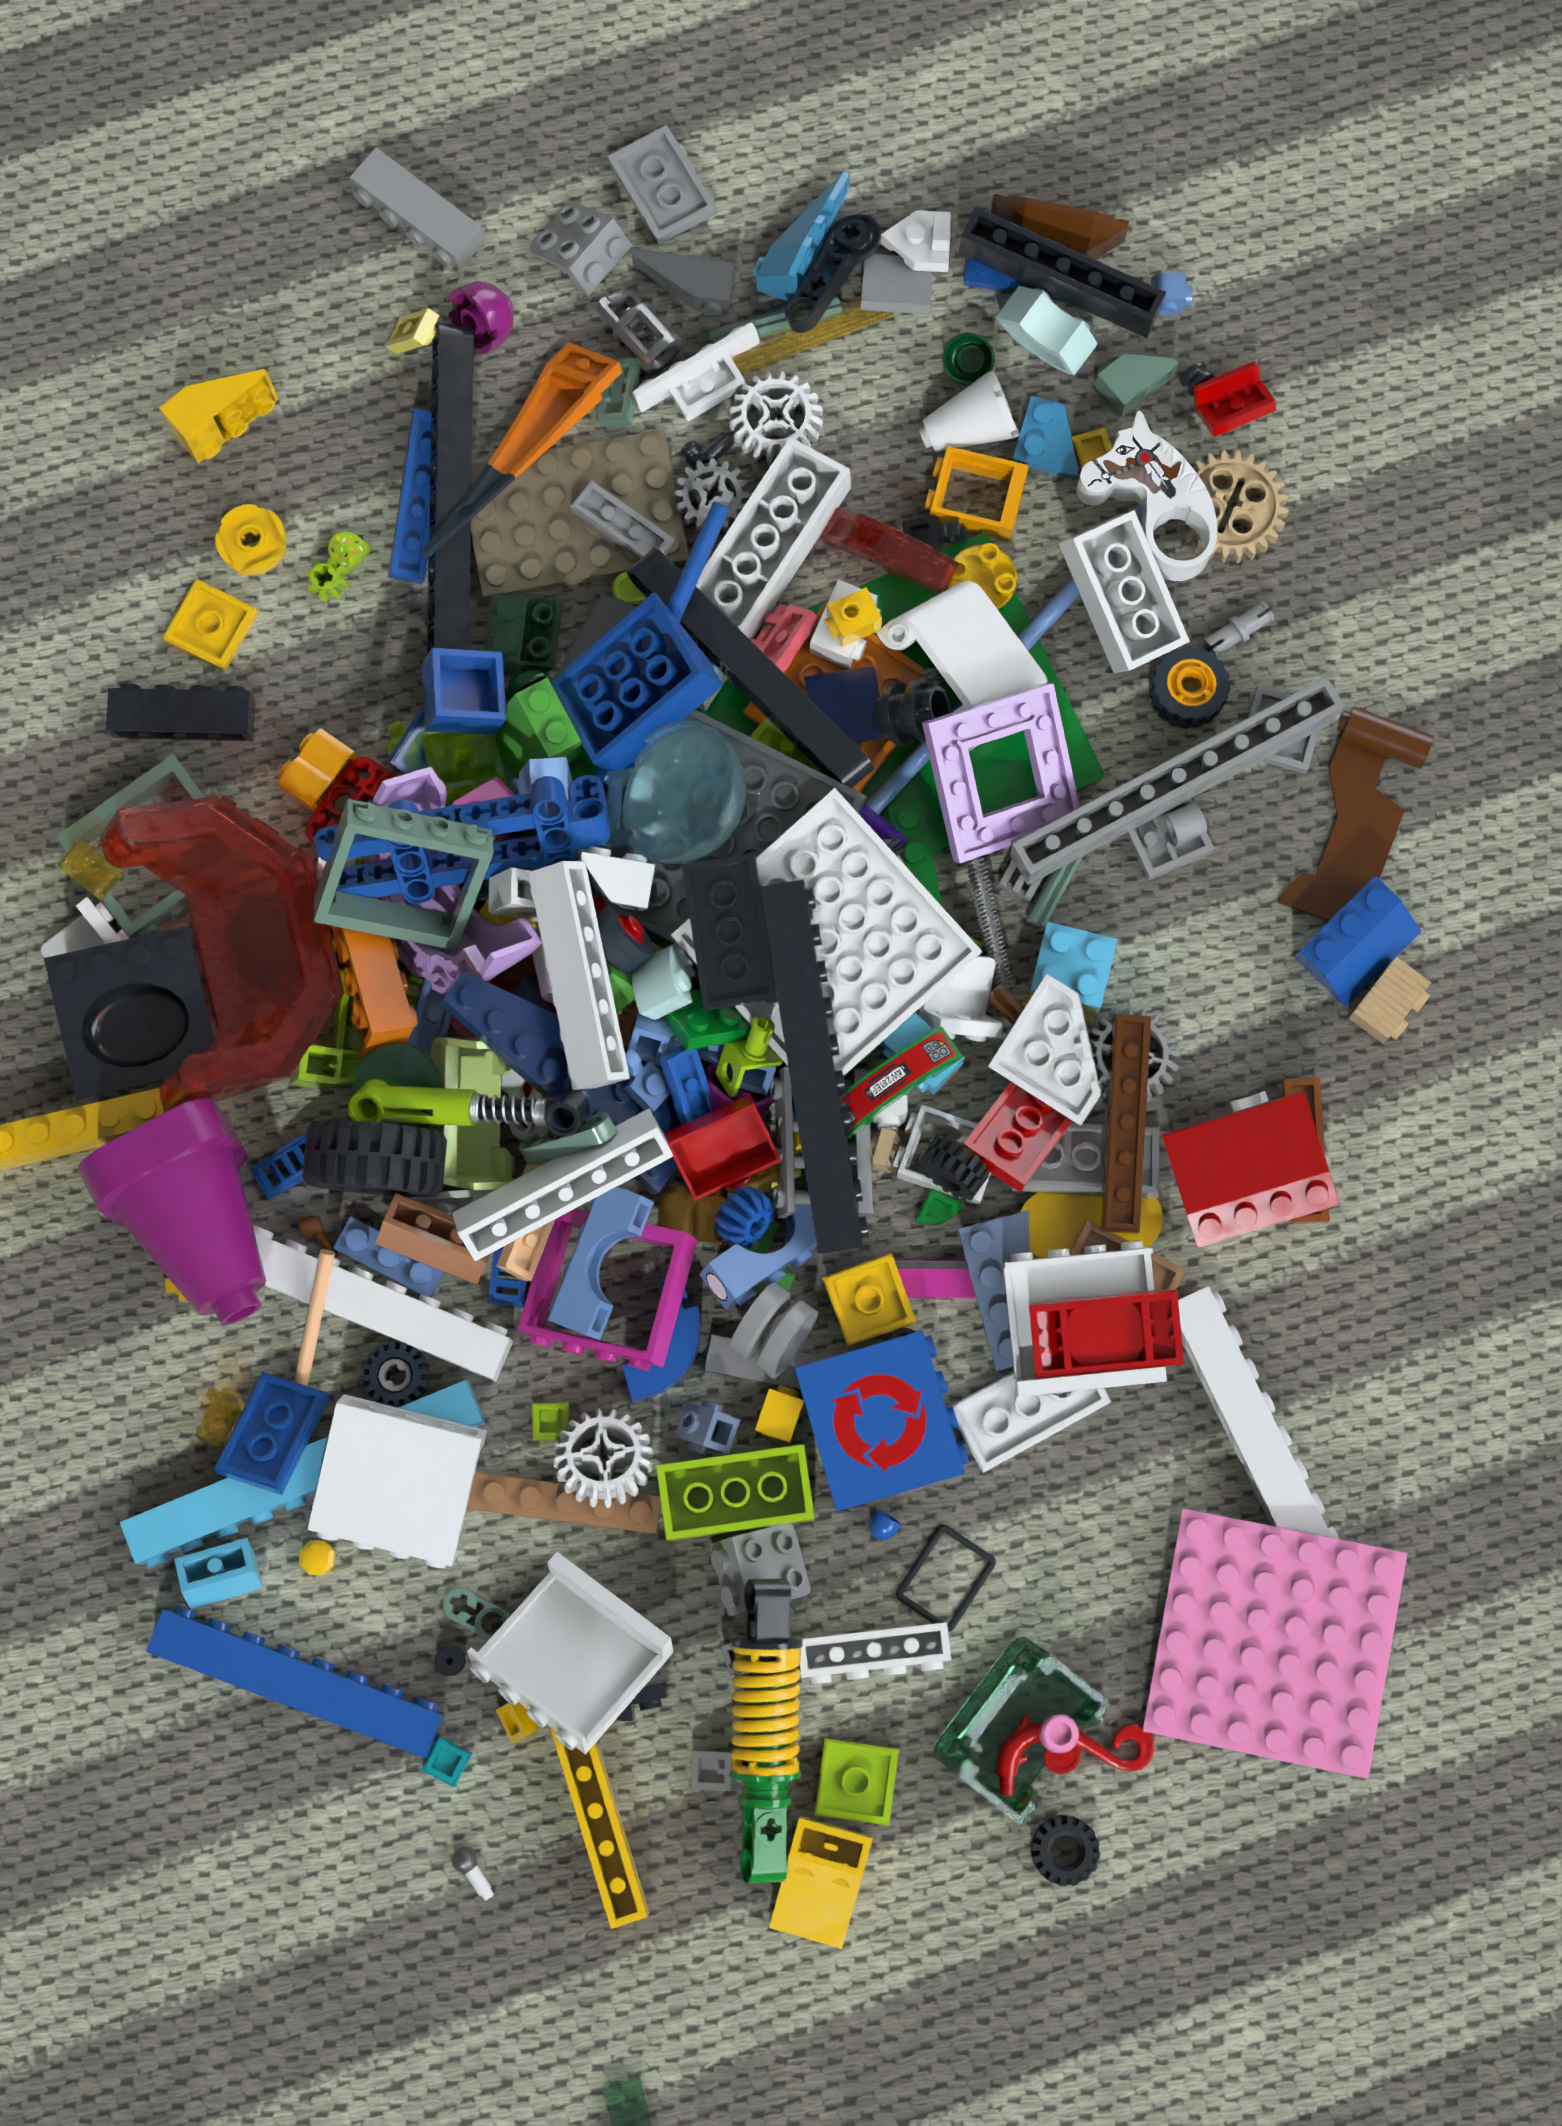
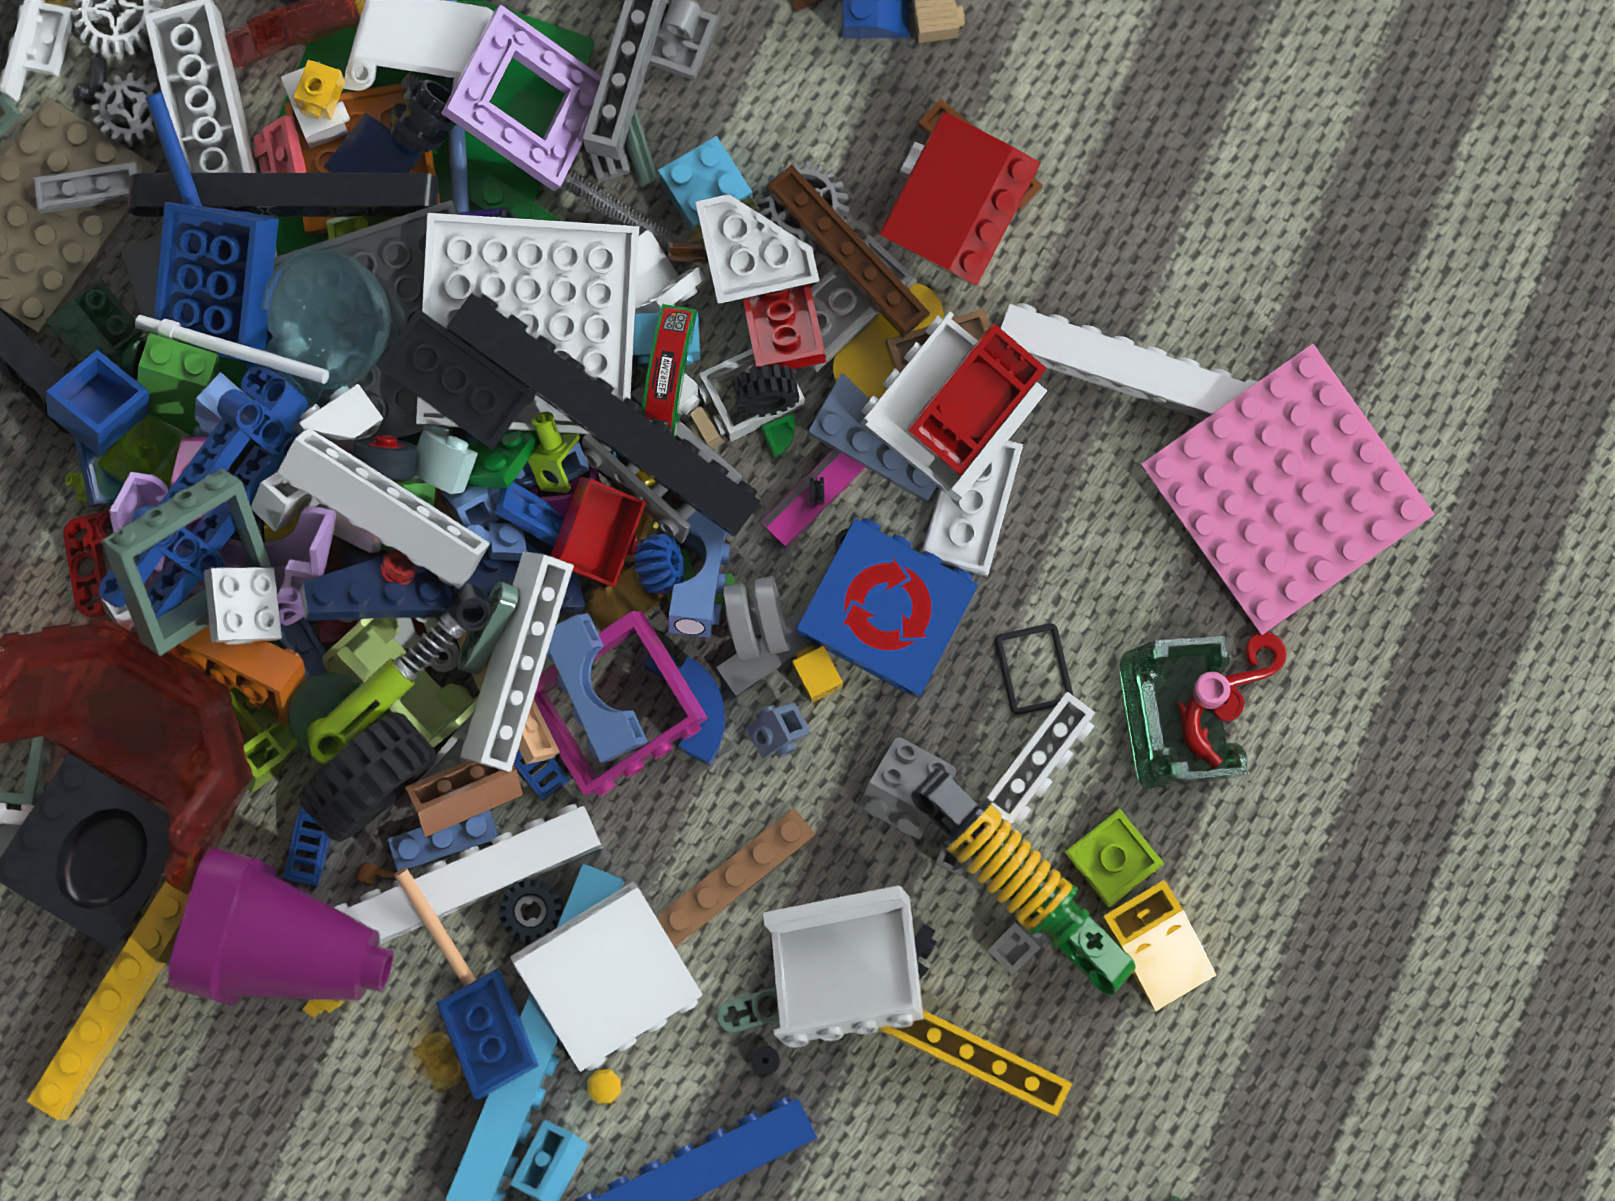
camera: 50 degrees left, 0 degrees up
light orange brick [278,728,357,813] -> none
teal tile [422,1736,473,1788] -> none
piece [451,1846,494,1901] -> none
yellow tile [496,1702,539,1744] -> none
lime tile [532,1402,570,1441] -> none
white gear [553,1408,653,1508] -> none
lime tile [612,571,647,607] -> none
lime brick [656,1444,815,1542] -> none
yellow tile [823,1253,916,1347] -> none
blue hinge [869,1508,901,1540] -> none
black tyre [1030,1815,1100,1887] -> none
none -> white bar [135,315,329,384]
none -> white plate [204,568,282,645]
none -> clear red tile [380,549,418,586]
none -> black piece [809,477,824,505]

